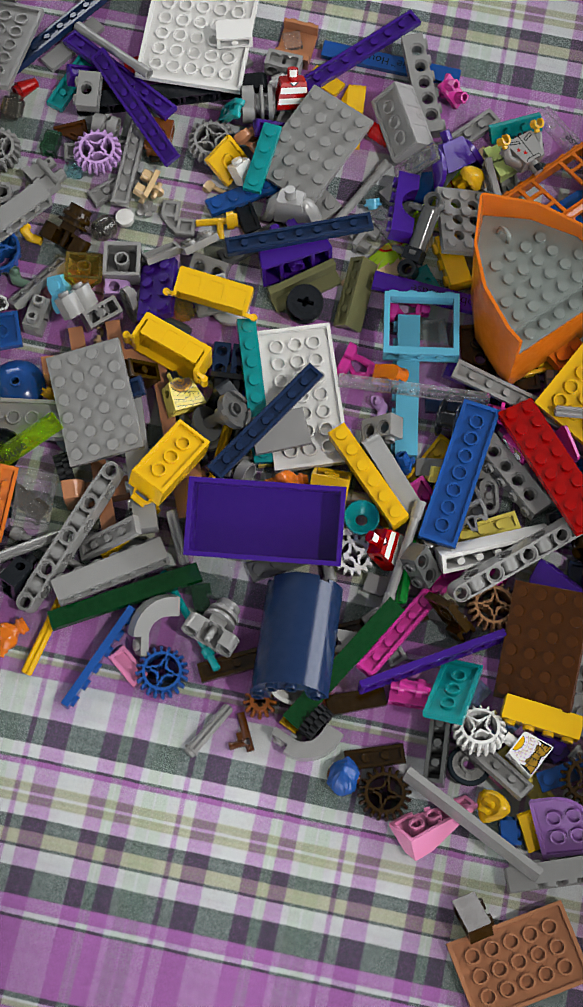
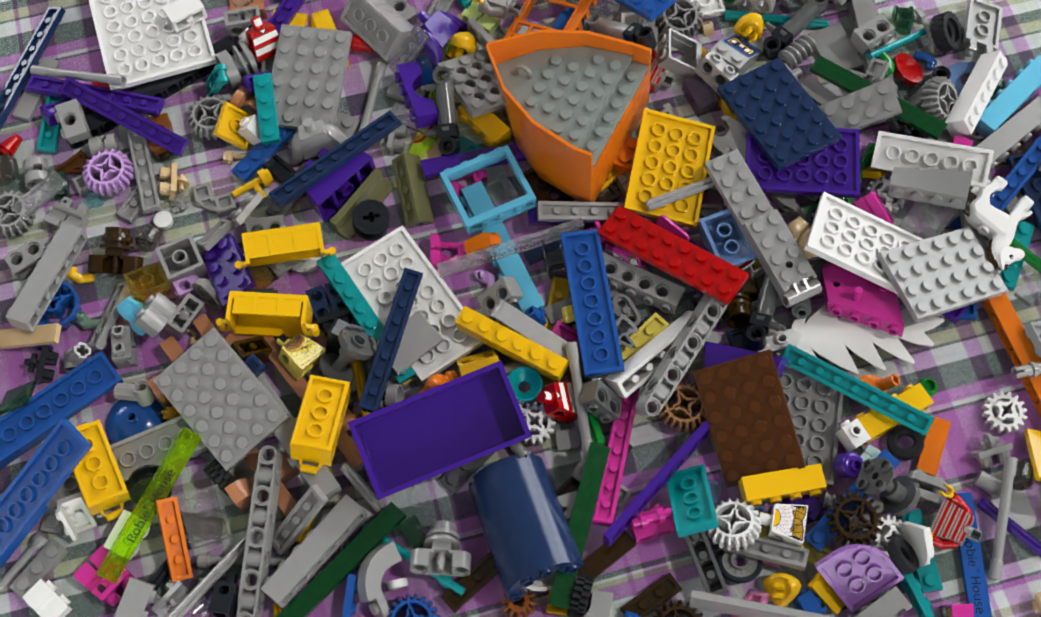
camera: 25 degrees left, 5 degrees down
medium azure plate [364,198,382,210] -> none
dark brown plate [424,591,476,644] -> none
none -> clear tile [11,170,68,221]
none -> light grey wheel [23,156,50,191]
none -> light grey piece [113,380,155,407]
none -> white tile [387,578,408,591]

